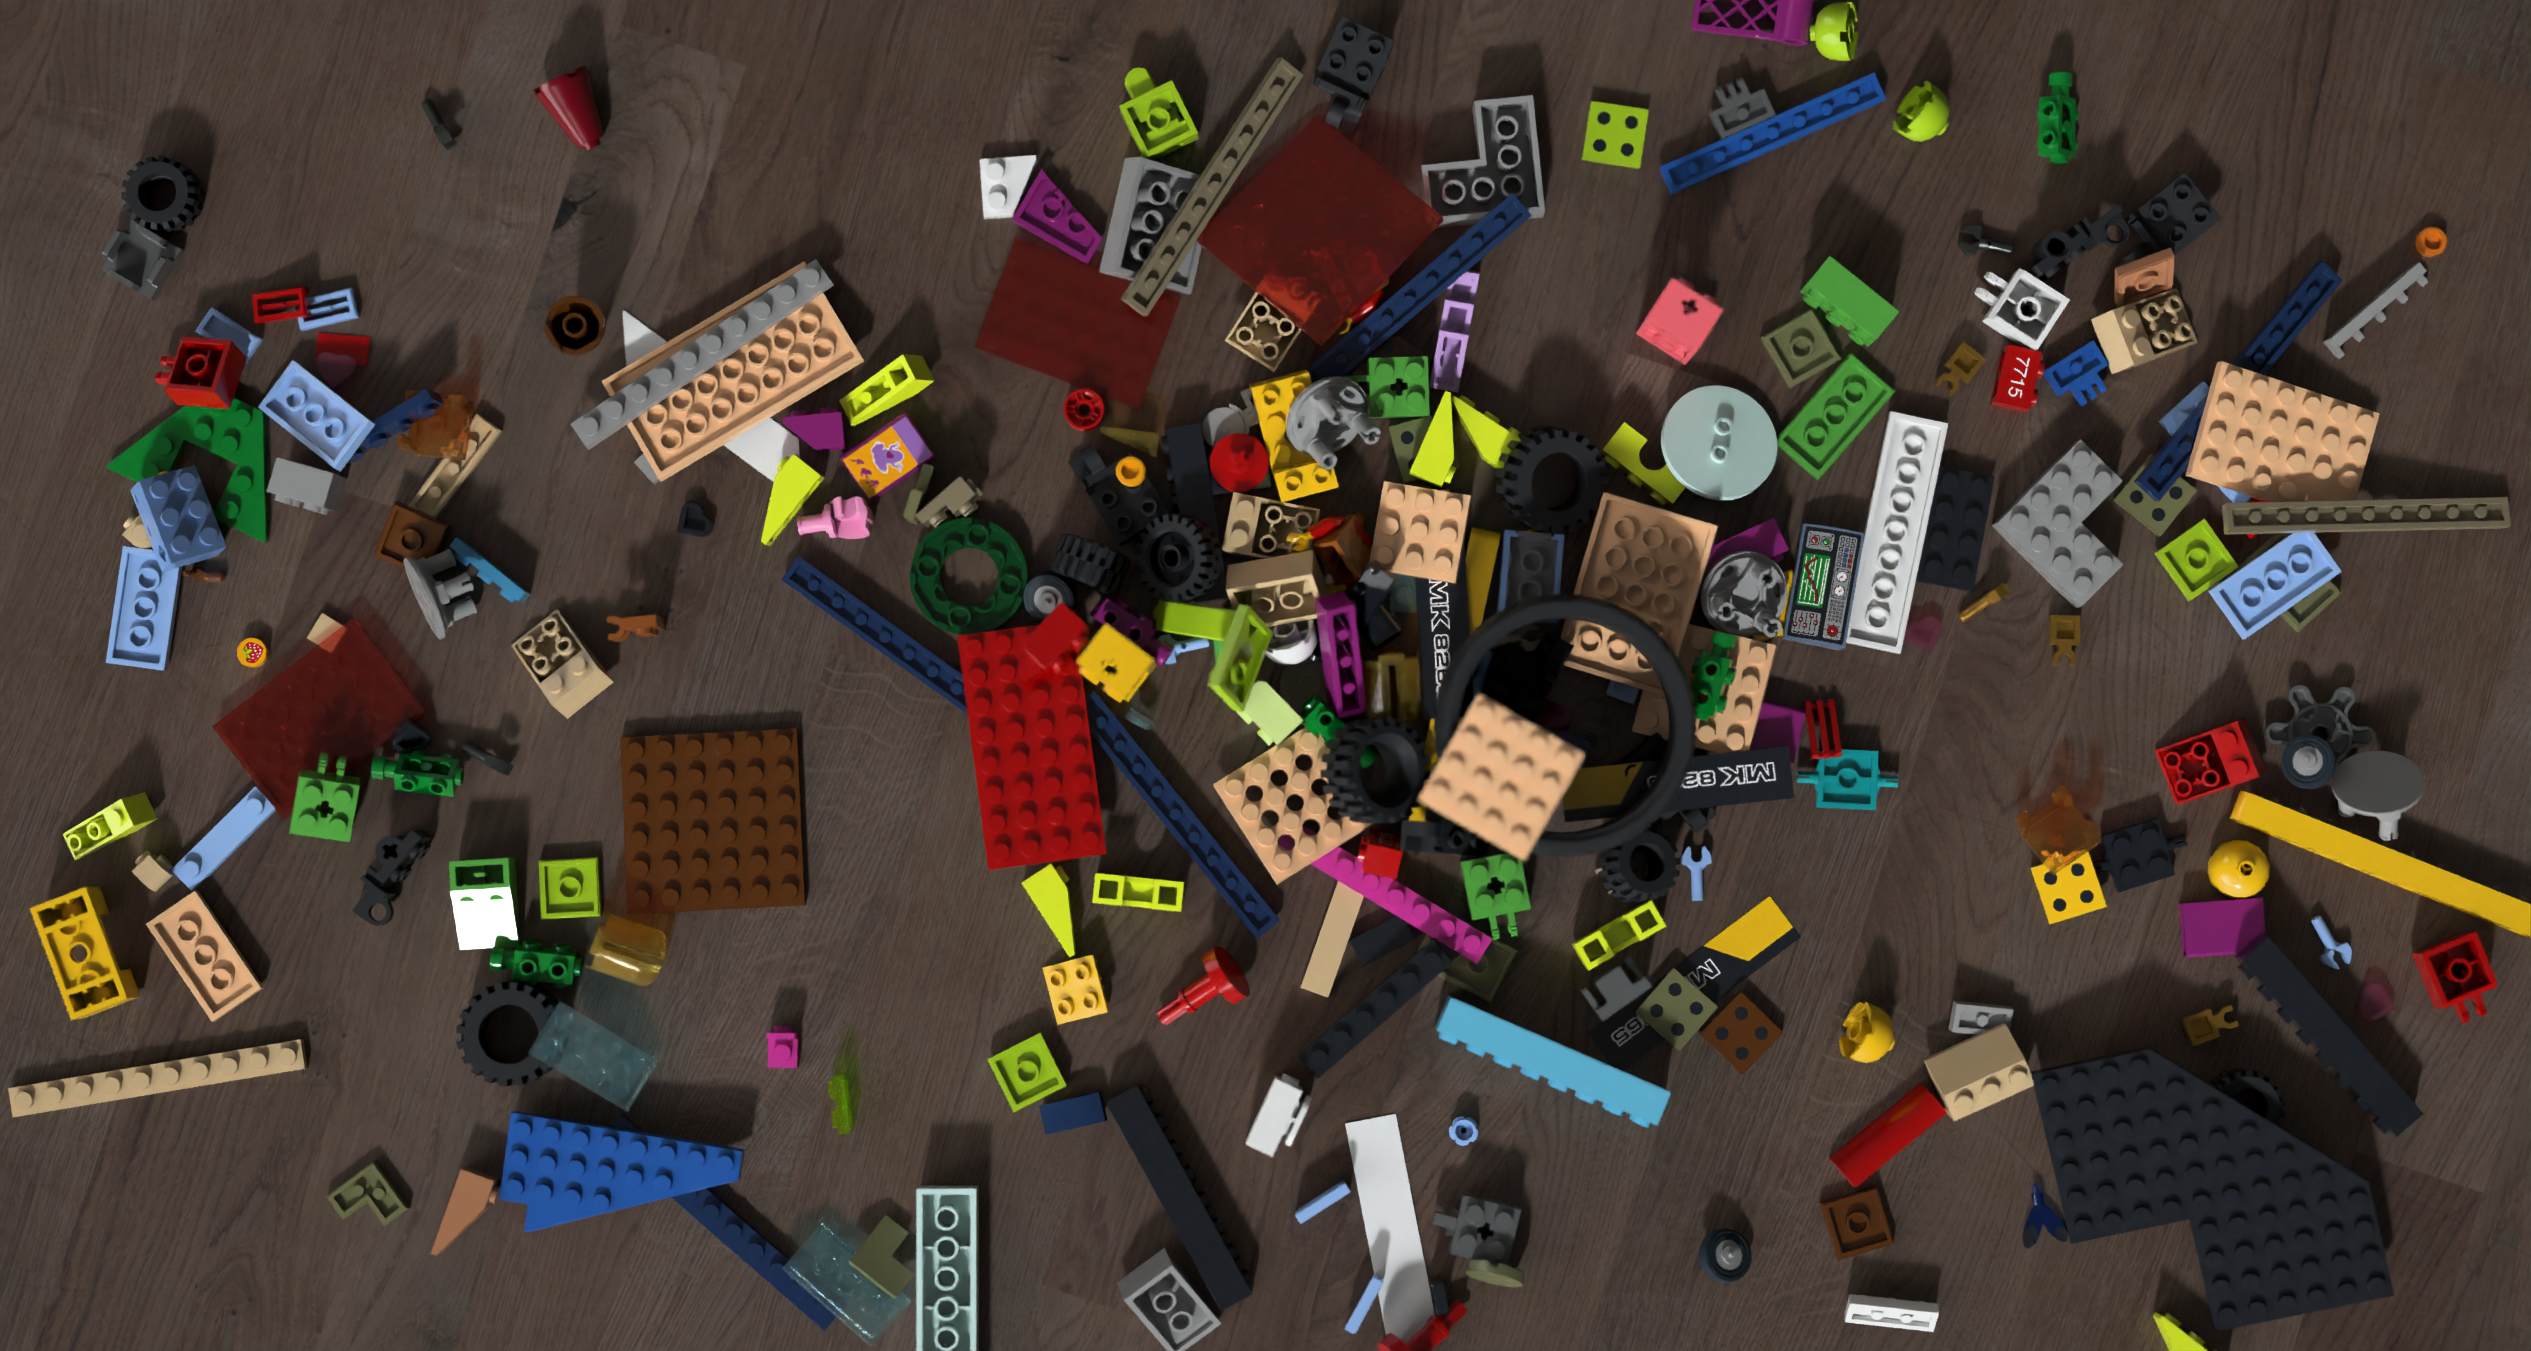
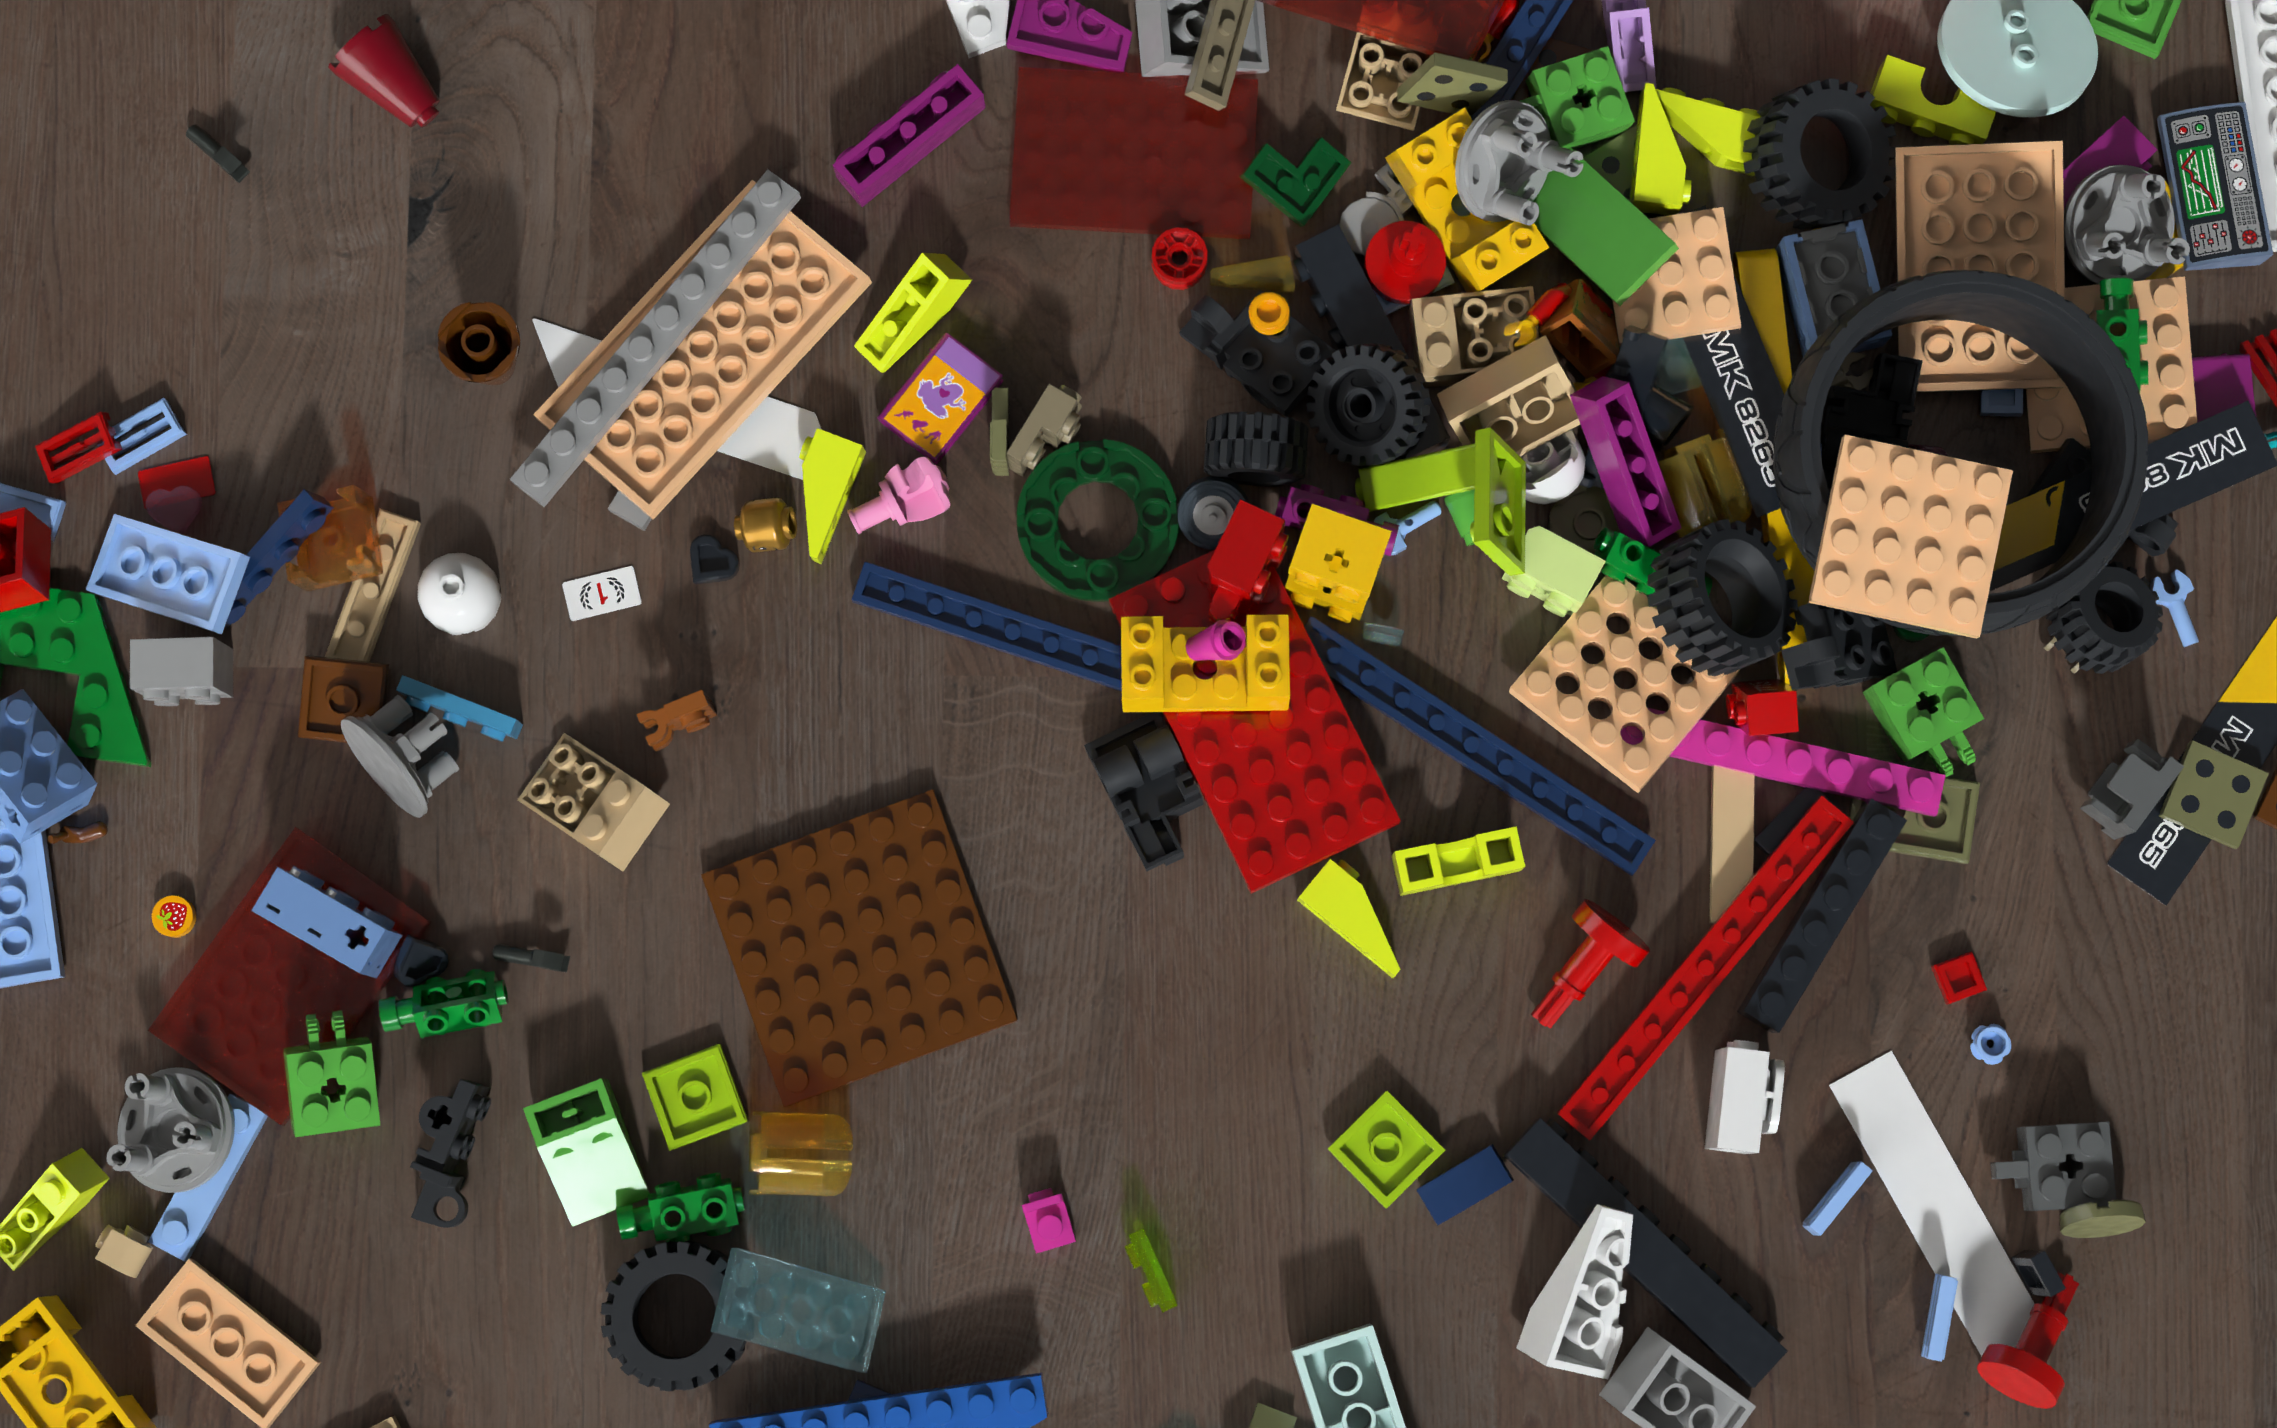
camera: 20 degrees left, 5 degrees down
tan tile [307,613,349,654] -> none
magenta slope [783,407,848,452] -> none
yellow hinge [1043,954,1109,1025] -> none
medium azure brick [1434,995,1671,1128] -> none
neon yellow arch [1572,900,1666,970] -> none
none -> light grey piece [106,1067,235,1193]
none -> medium blue piece [251,866,402,978]
none -> white cylinder [418,553,501,635]
none -> white sticker [562,566,641,621]
none -> pearl gold head [734,498,797,552]
none -> magenta brick [833,64,985,208]
none -> black plate [1084,712,1204,871]
none -> yellow plate [1121,615,1290,712]
none -> dark pink cone [1186,619,1246,661]
none -> dark green plate [1239,137,1352,227]
none -> olive tile [1397,52,1508,117]
none -> white wedge [1517,1204,1633,1380]
none -> bright green tile [1533,148,1679,306]
none -> red plate [1556,796,1854,1141]
none -> red tile [1931,951,1987,1005]

